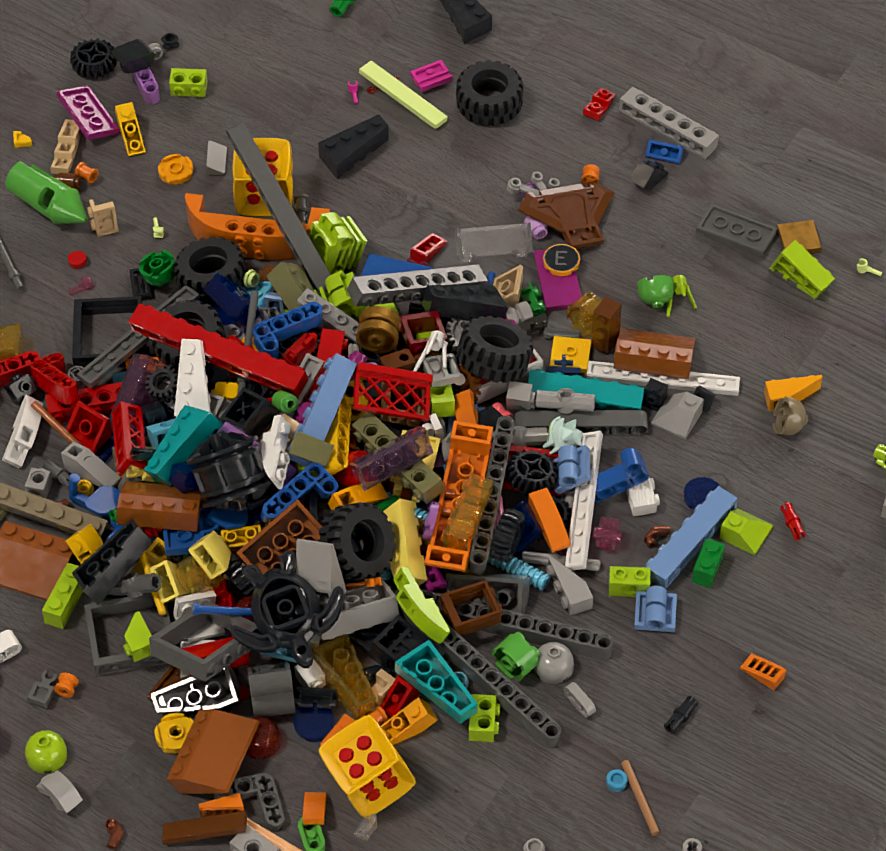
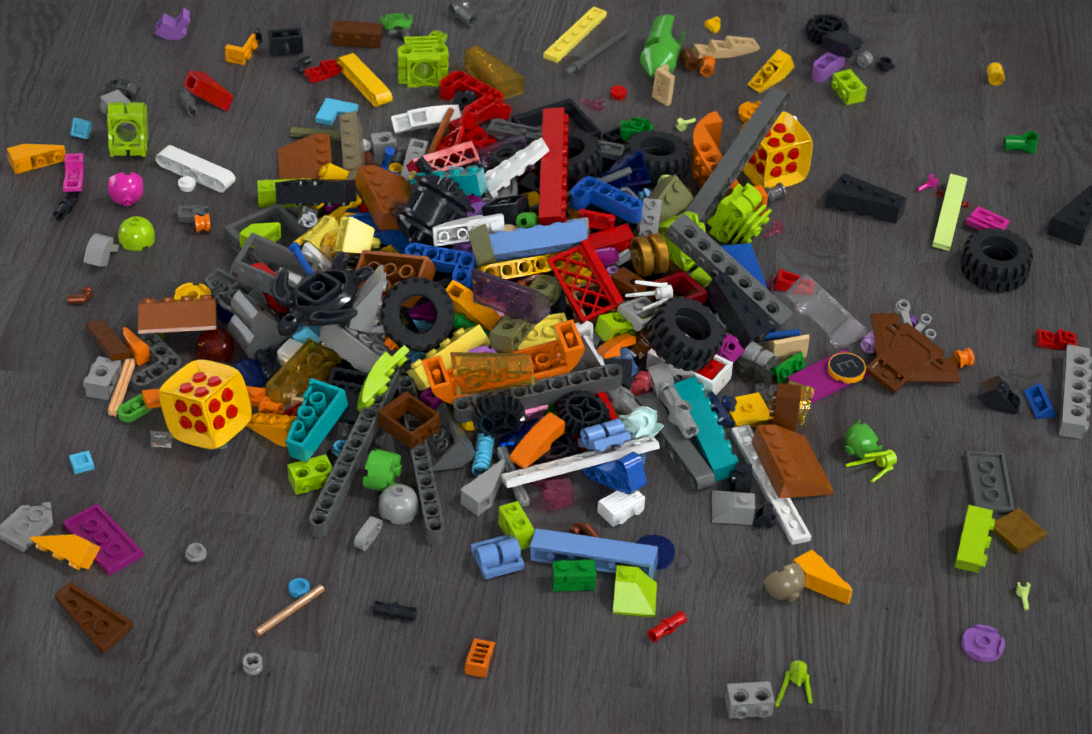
camera: 60 degrees right, 10 degrees down
magenta tile [56,86,120,140] -> none

